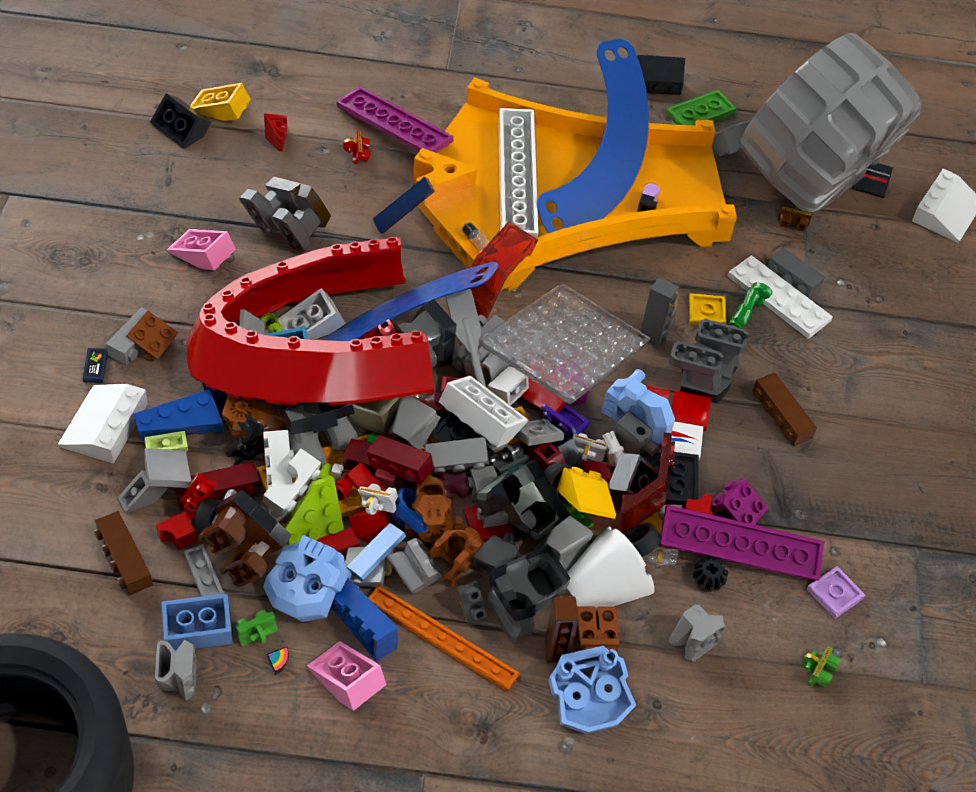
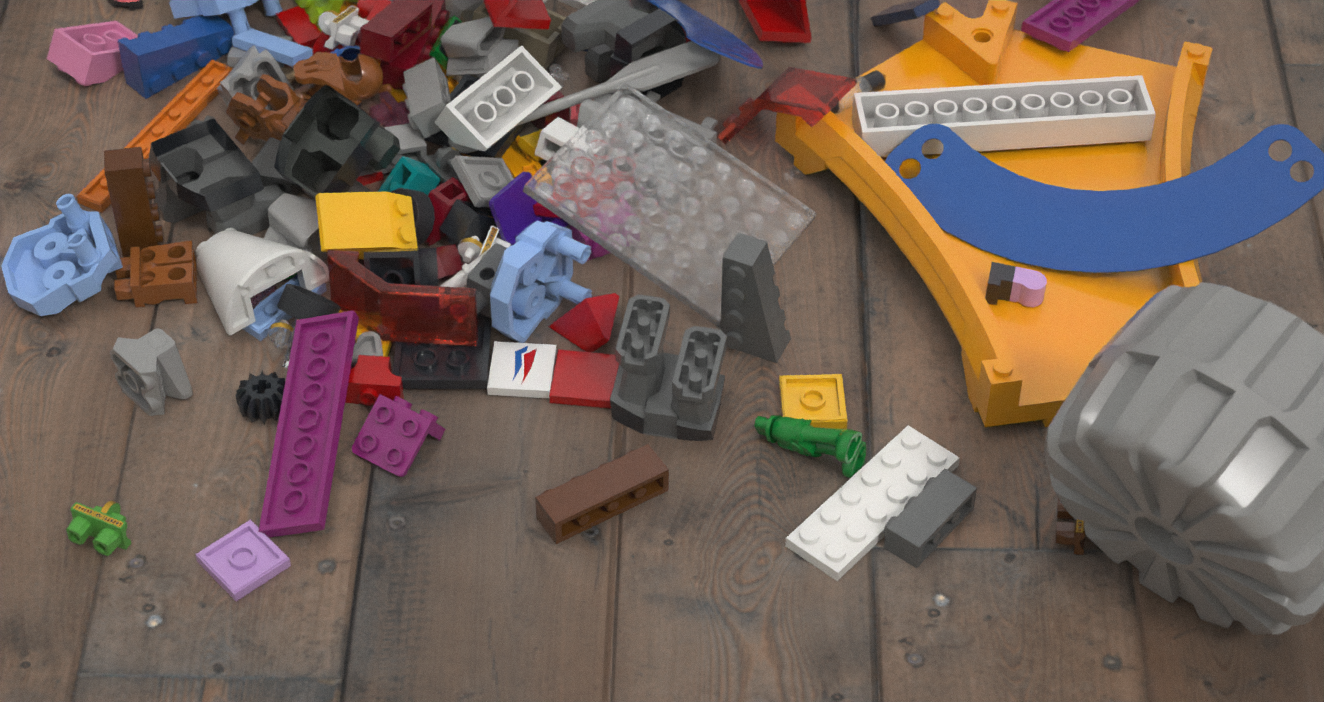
camera: 90 degrees right, 5 degrees down
black slope [851,163,893,199] -> none

